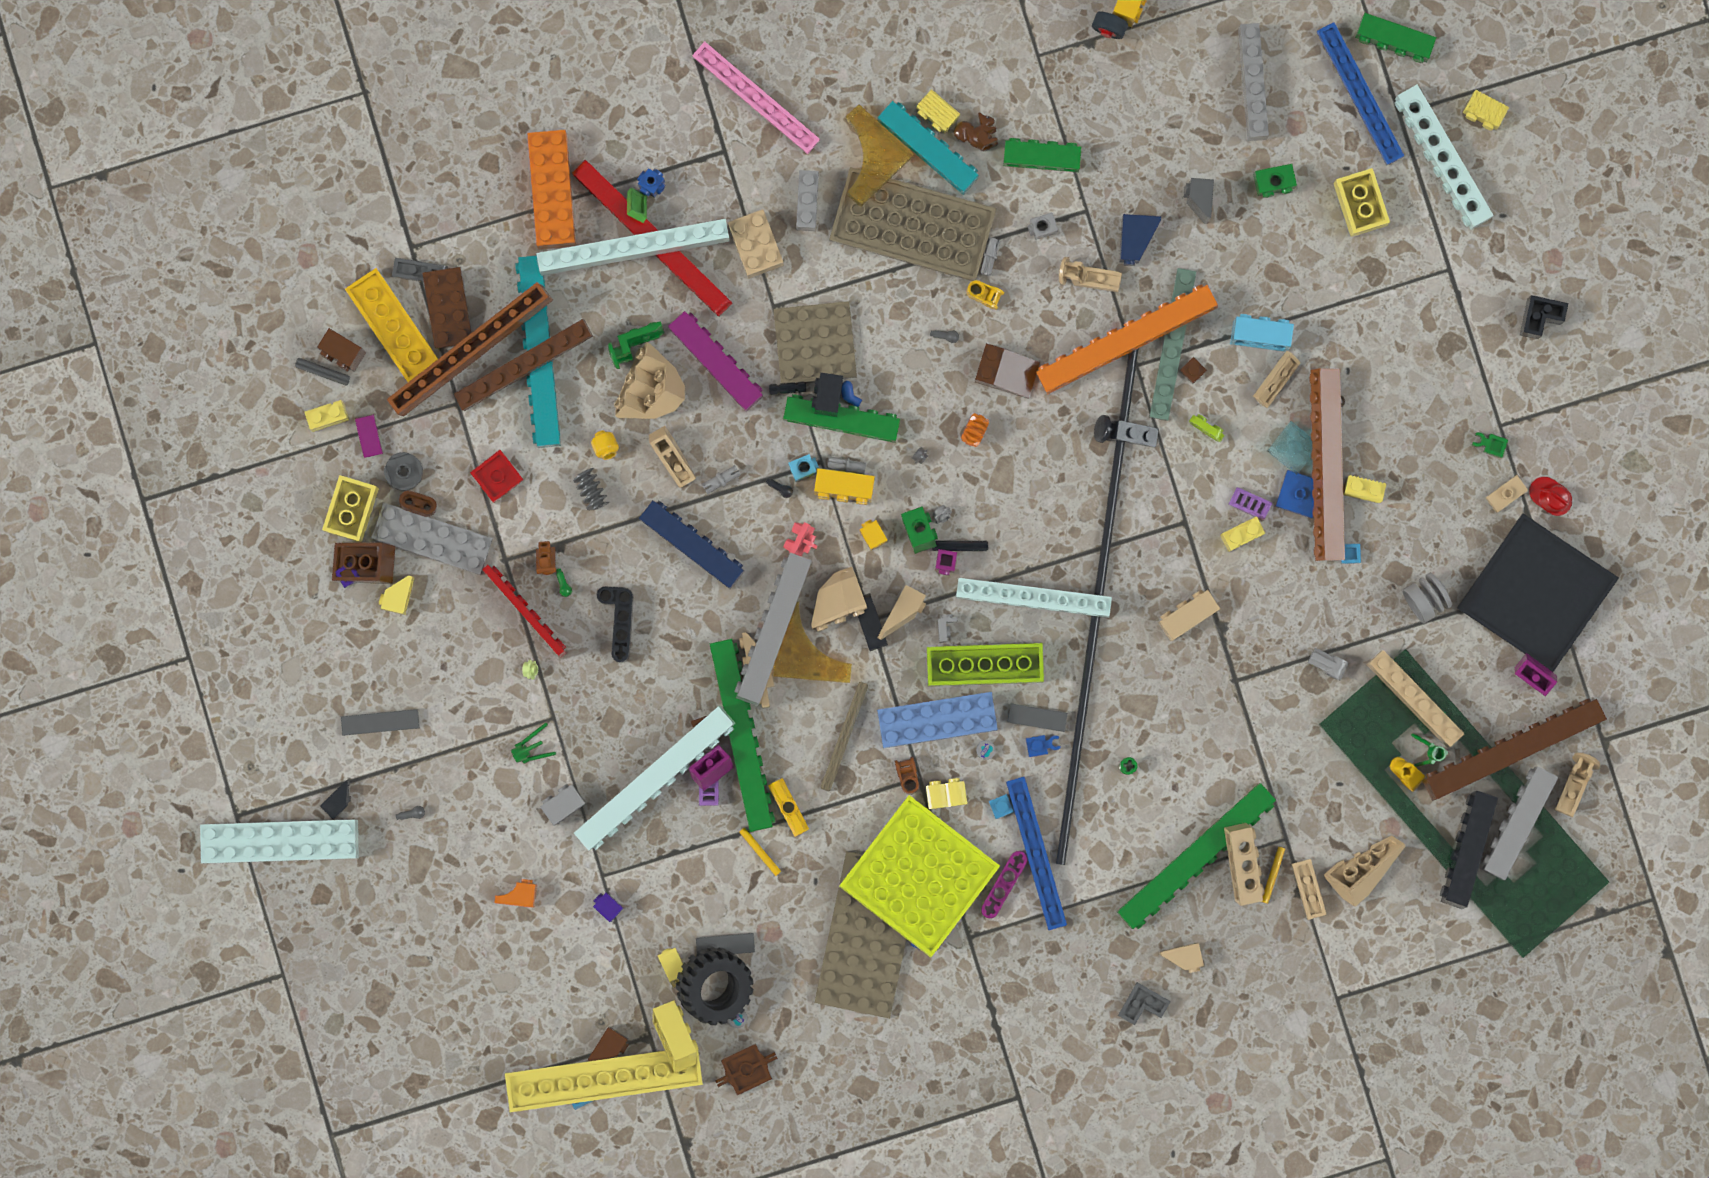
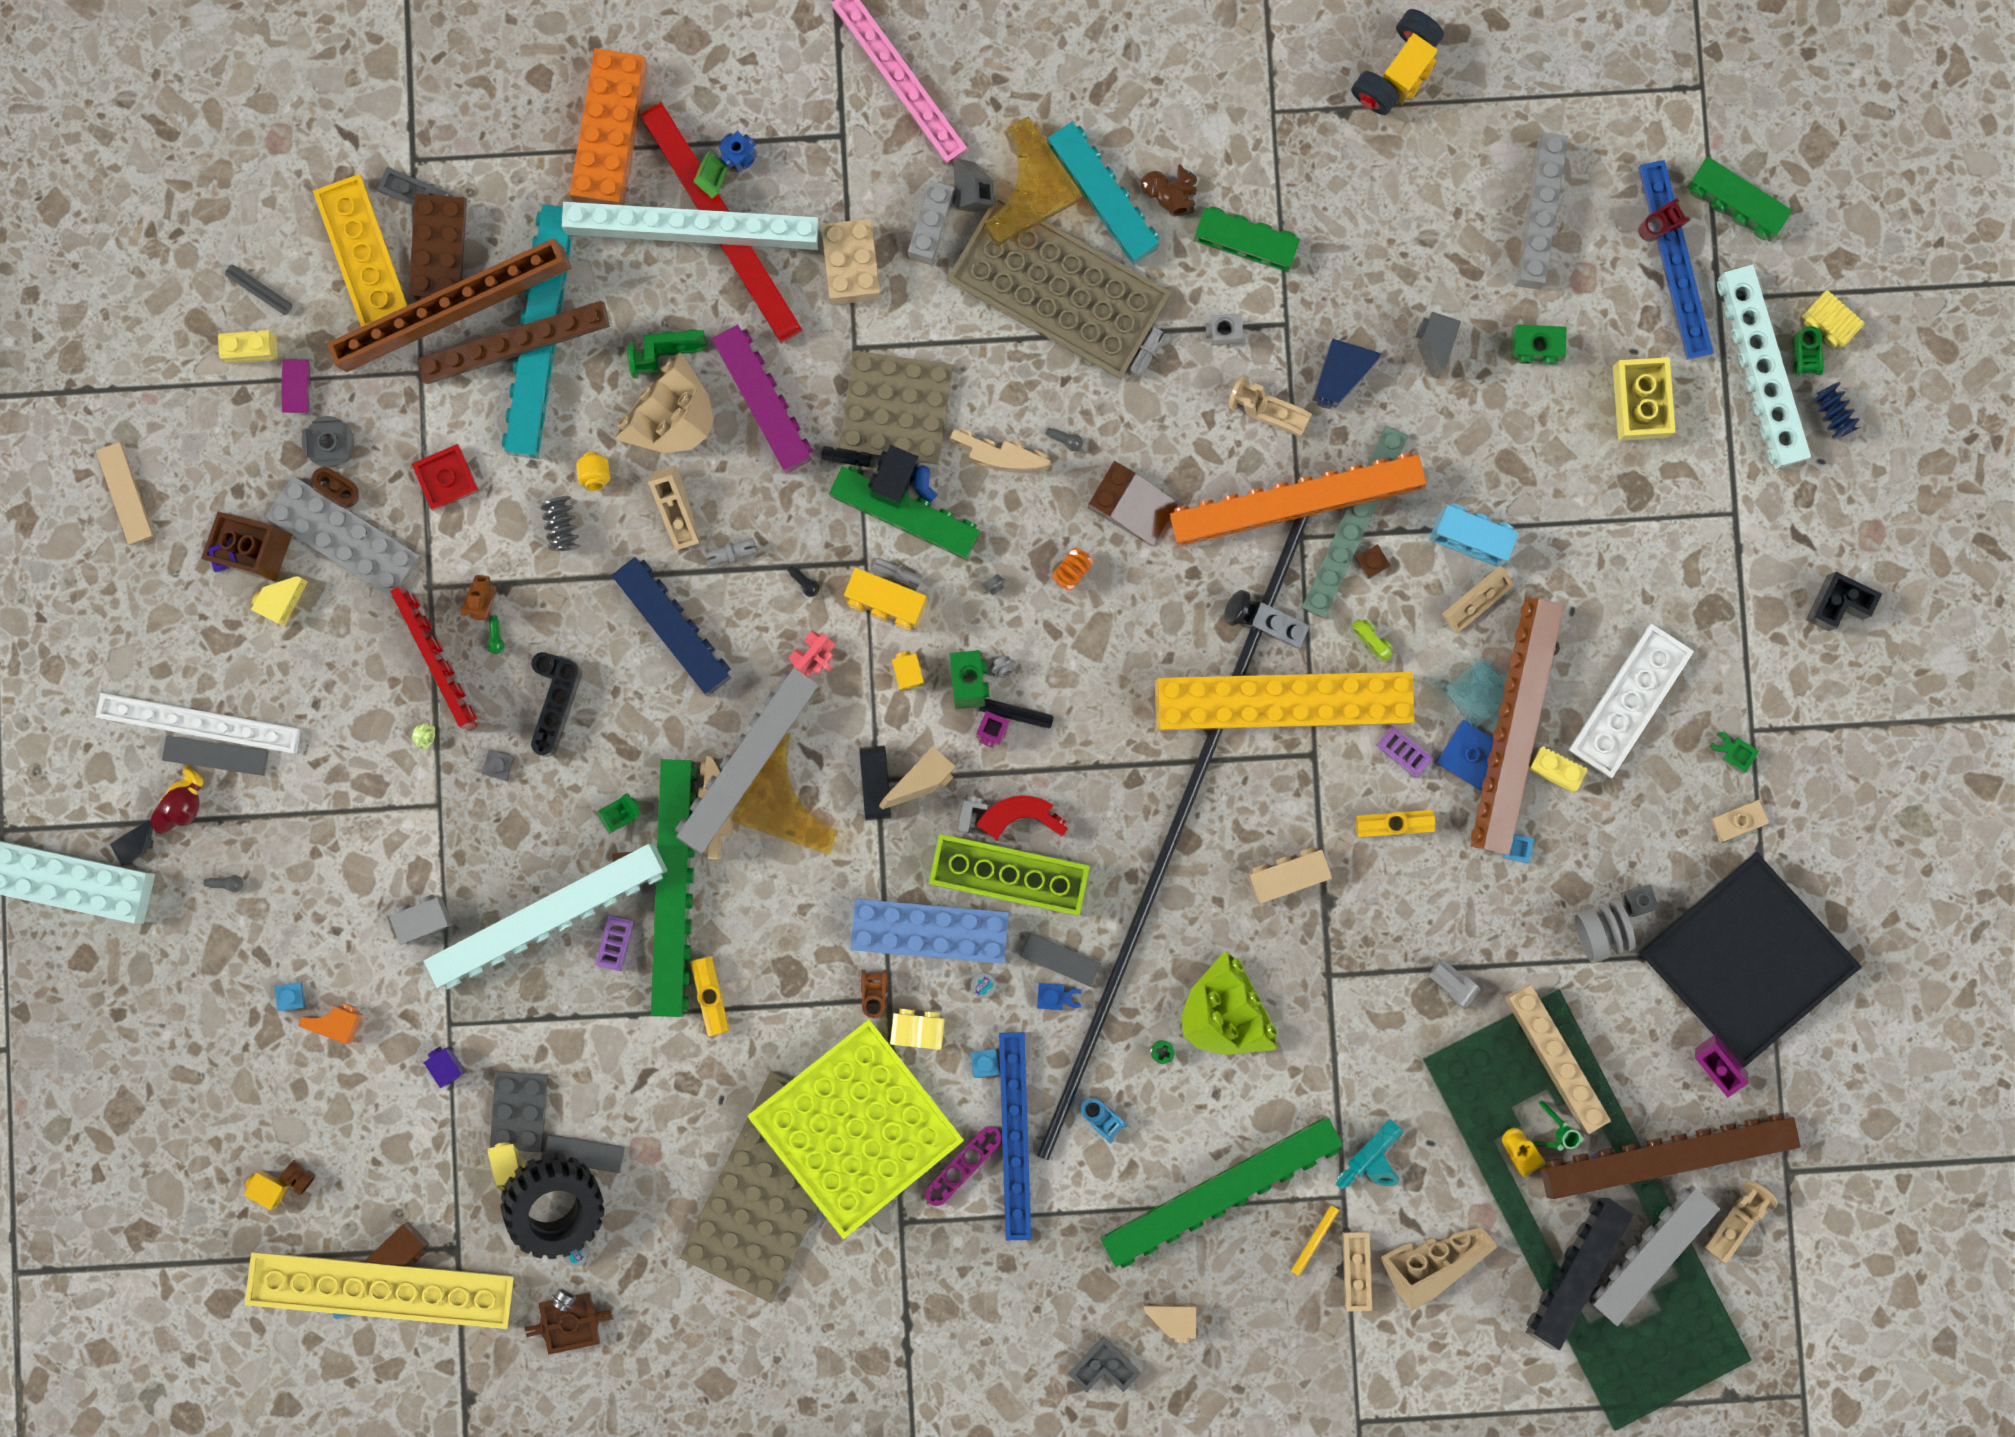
camera: 15 degrees right, 0 degrees up
reddish brown brick [317,328,366,372] -> none
light yellow brick [322,475,379,543] -> none
green plant [511,723,556,764] -> none
light yellow brick [652,1001,699,1073] -> none
magenta brick [689,745,734,791] -> none
yellow bar [739,827,782,876] -> none
medium azure brick [788,454,819,482] -> none
tan brick [811,567,867,632] -> none
dark tan axle [821,682,868,791] -> none
light yellow brick [916,89,960,134] -> none
light aqua brick [956,578,1112,618] -> none
yellow piece [966,280,1005,310] -> none
light yellow brick [1220,516,1265,552] -> none
tan brick [1224,823,1264,906] -> none
red piece [1529,477,1572,516] -> none
none -> white tile [95,693,302,754]
none -> tan tile [96,442,154,546]
none -> dark red hair [151,765,203,834]
none -> yellow brick [243,1170,289,1210]
none -> dark azure plate [274,982,306,1011]
none -> reddish brown wheel [279,1160,316,1195]
none -> flat silver plate [482,750,515,781]
none -> dark grey plate [490,1071,548,1153]
none -> flat silver plate [551,1289,576,1311]
none -> green bracket [596,793,640,834]
none -> tan slope [950,428,1051,473]
none -> dark grey slope [953,158,995,212]
none -> red arch [976,795,1068,841]
none -> dark azure piece [1080,1096,1128,1144]
none -> yellow brick [1155,672,1415,731]
none -> lime brick [1181,951,1278,1055]
none -> teal piece [1336,1119,1404,1189]
none -> yellow piece [1355,810,1435,838]
none -> white plate [1567,623,1694,779]
none -> dark grey brick [1620,885,1659,917]
none -> dark red piece [1638,199,1690,242]
none -> green piece [1792,326,1824,376]
none -> dark blue piece [1813,382,1861,440]

